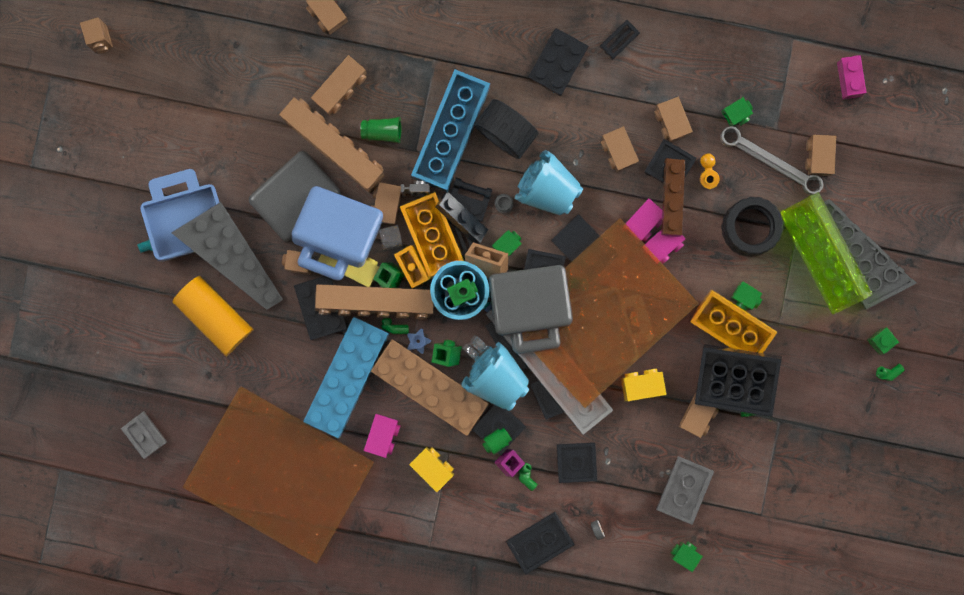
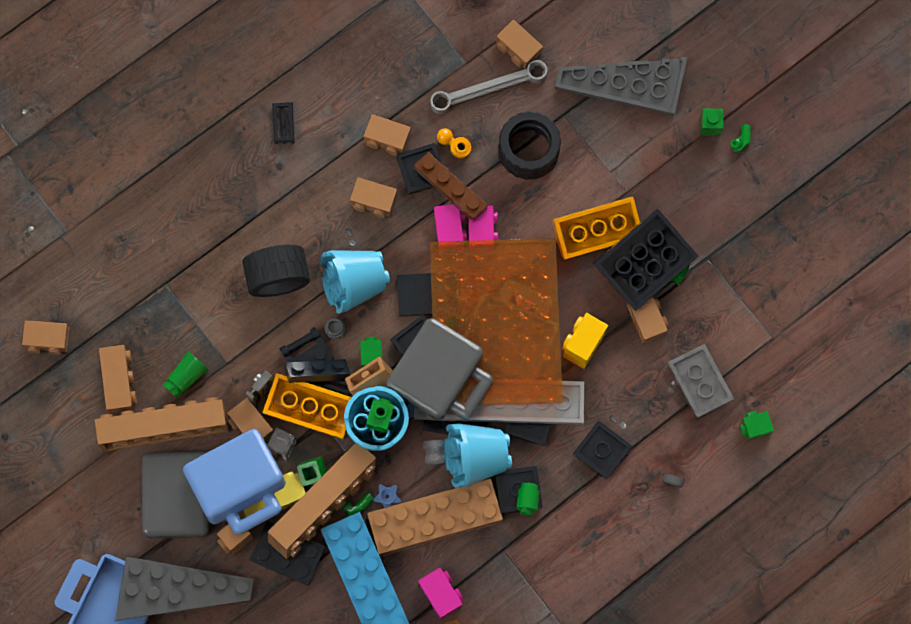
camera: 50 degrees left, 10 degrees down
light orange brick [394,244,433,288] -> none
yellow brick [409,447,454,492] -> none
dark azure brick [411,69,490,192] -> none
green brick [431,340,462,367] -> none
magenta plate [494,449,525,477] -> none
black tile [506,511,575,575] -> none
green arm [518,463,538,491] -> none
black plate [528,28,589,96] -> none
green brick [721,97,753,126] -> none
green brick [730,281,762,311] -> none
clear neon green brick [780,192,873,315] -> none

